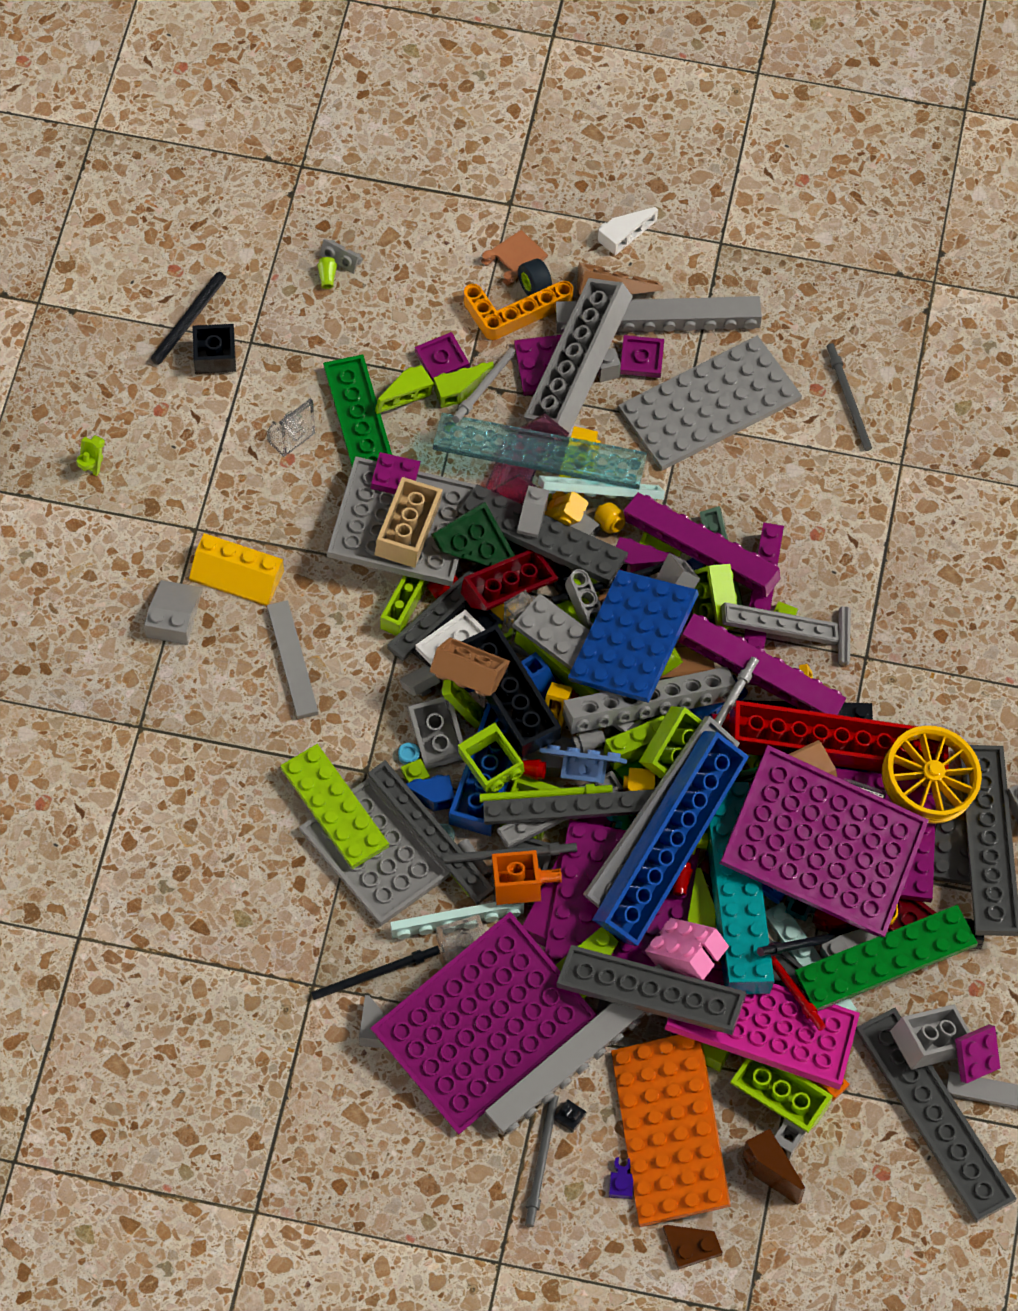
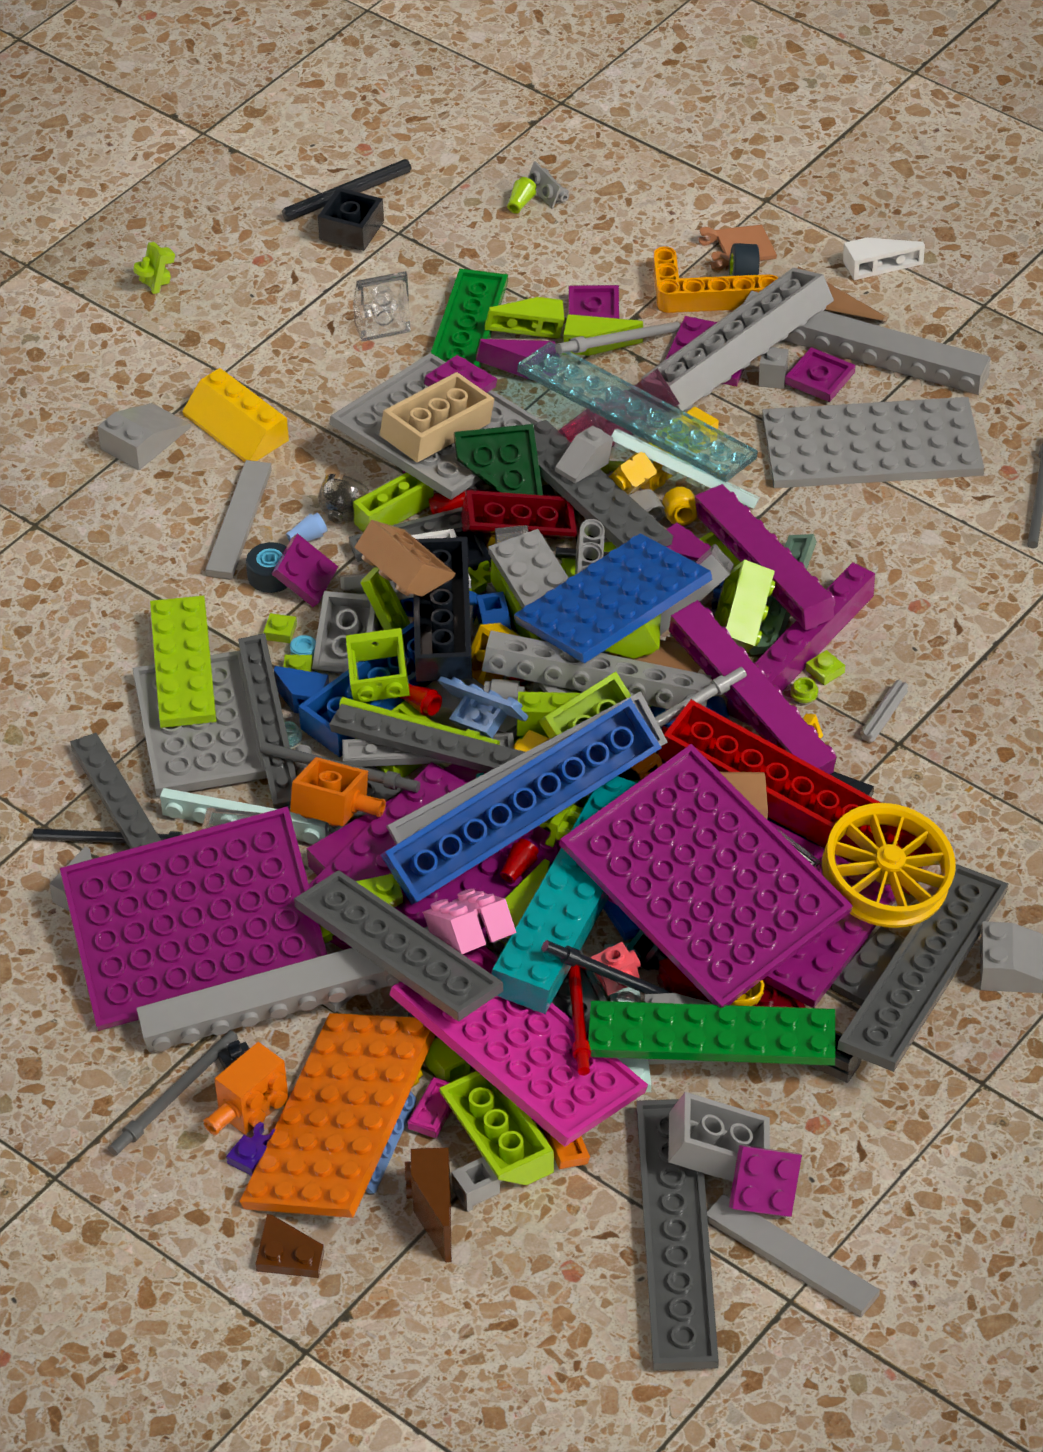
camera: 30 degrees right, 15 degrees down
light grey tile [721,602,839,645] -> none
none -> dark grey plate [70,733,162,849]
none -> orange brick [203,1042,288,1135]
none -> black wheel [246,542,288,593]
none -> lime plate [263,613,297,643]
none -> magenta plate [272,533,339,607]
none -> light blue cone [286,513,328,542]
none -> clear smoke cylinder [318,474,369,524]
none -> dark pink plate [408,1077,452,1138]
none -> magenta slope [476,339,560,381]
none -> coral brick [590,942,641,996]
none -> lime plate [790,677,818,703]

